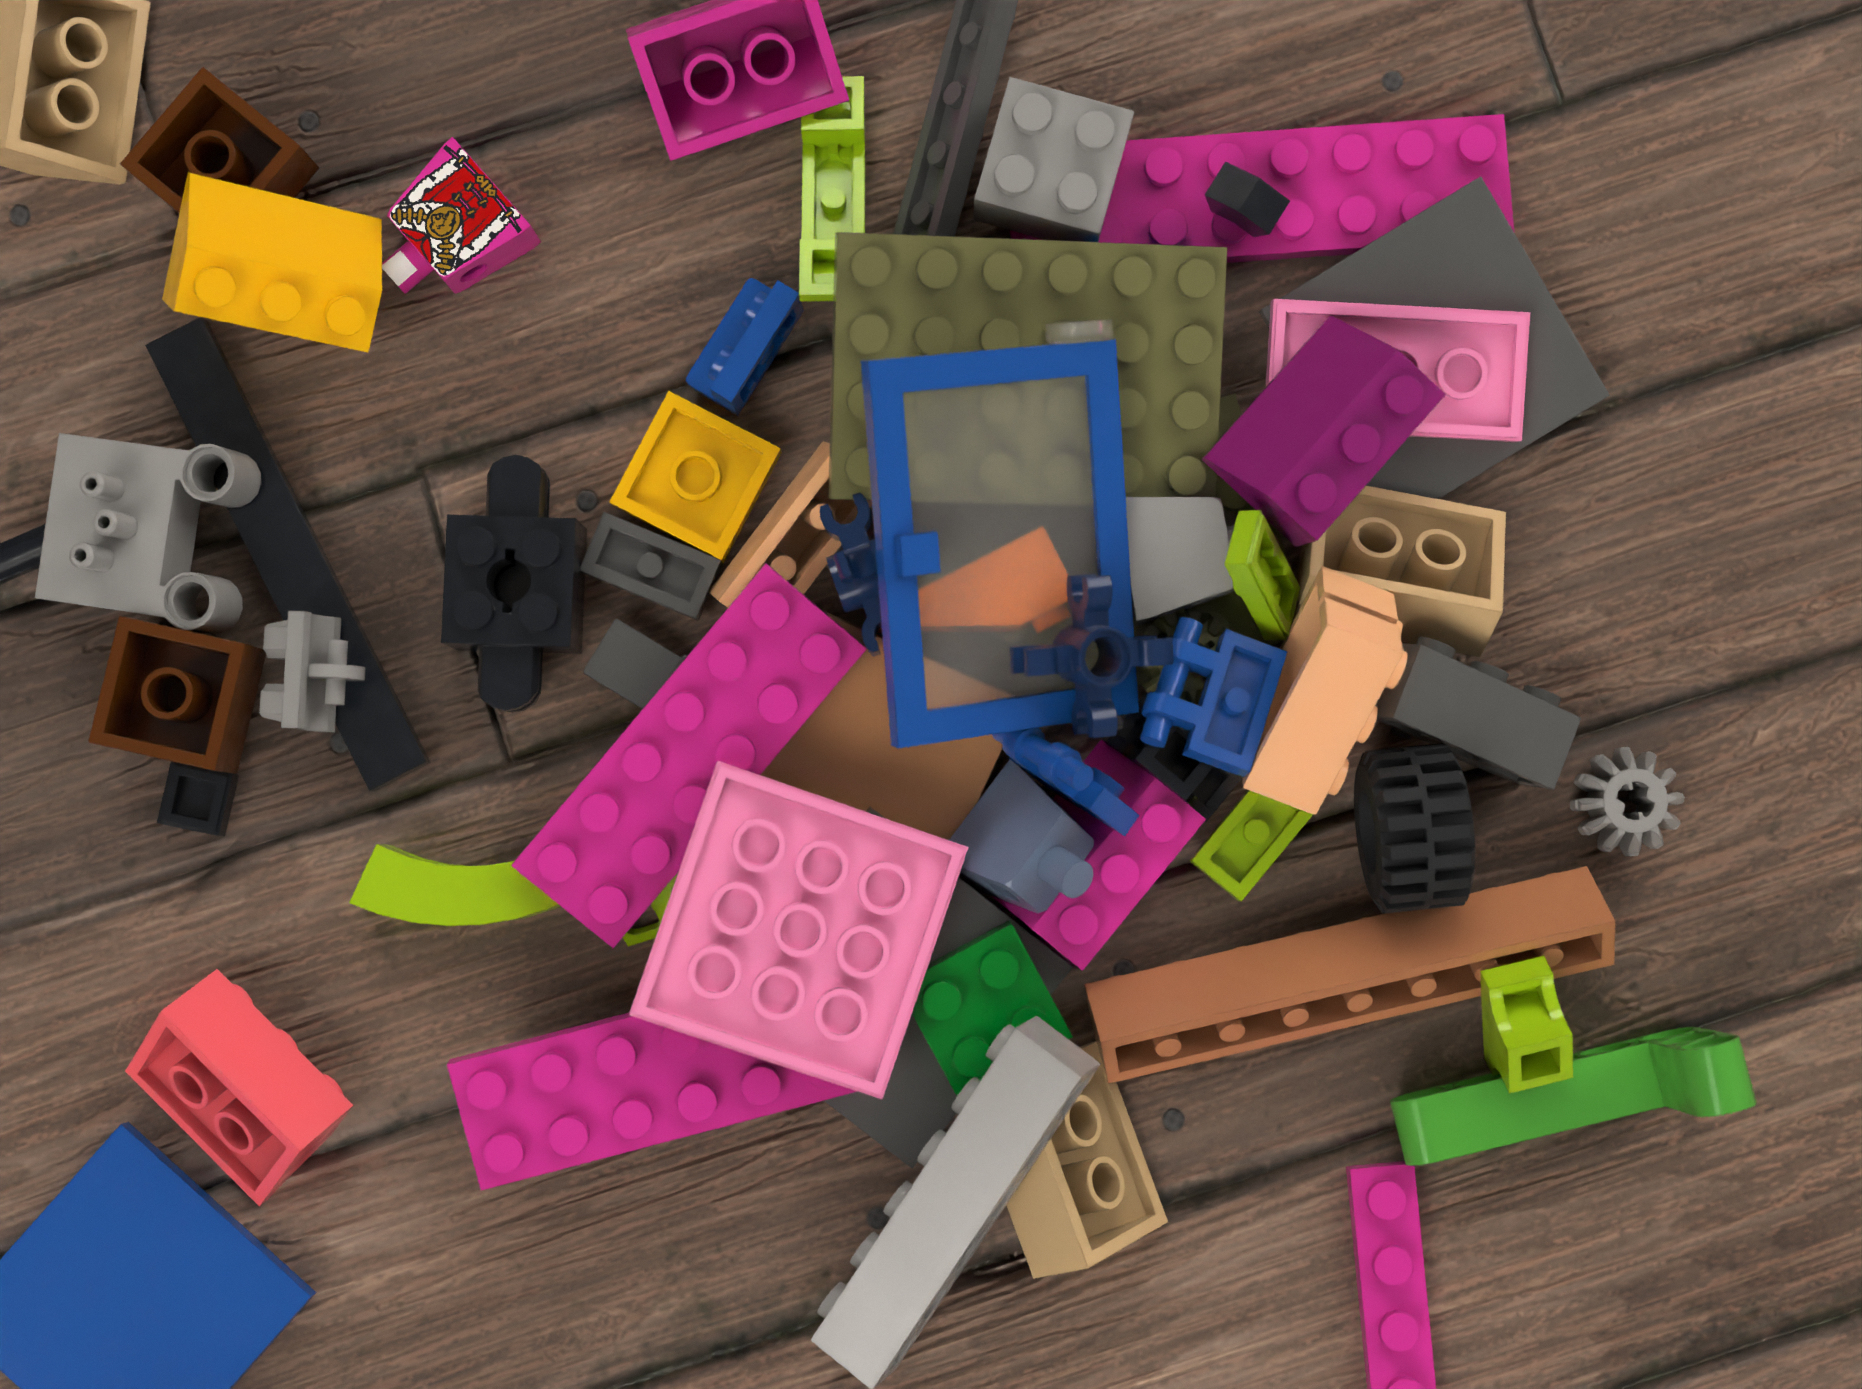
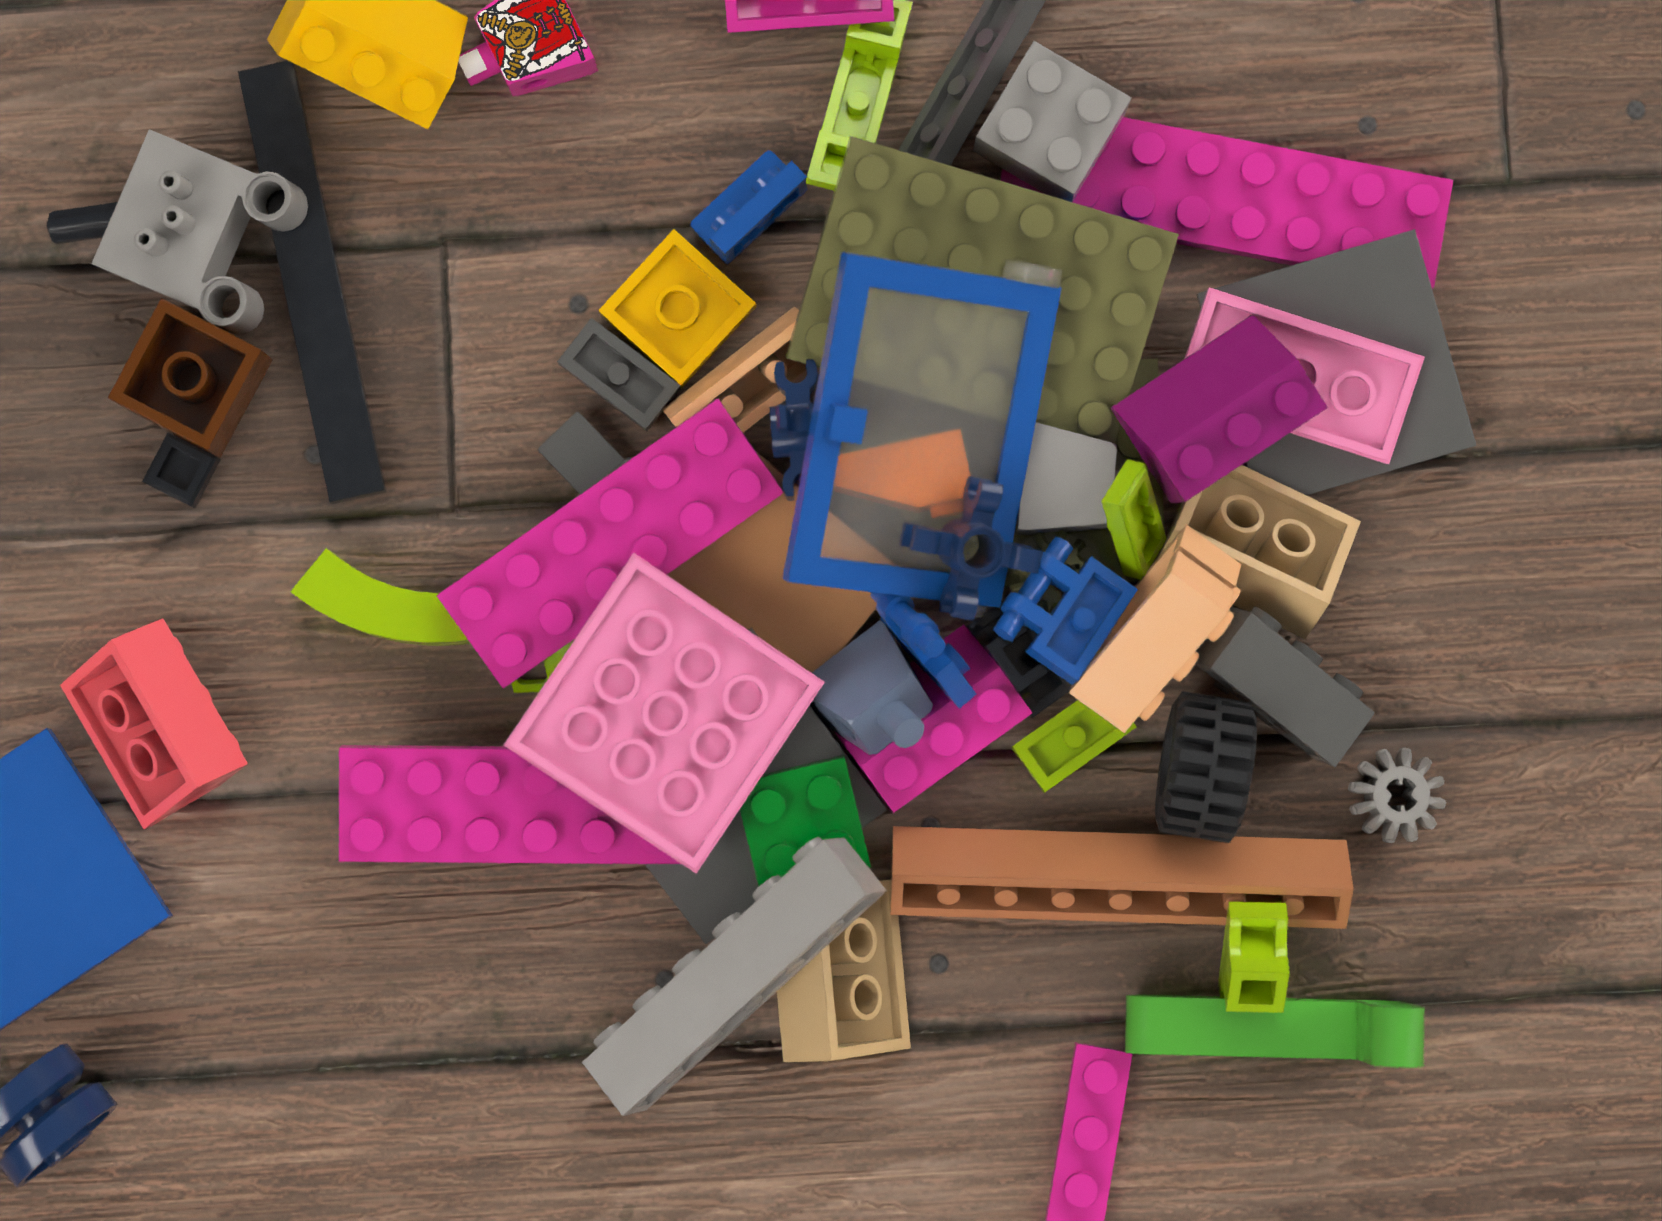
camera: 10 degrees right, 0 degrees up
light grey hips [259,611,365,732] -> none
black brick [441,455,587,713] -> none
black piece [1205,162,1290,237] -> none

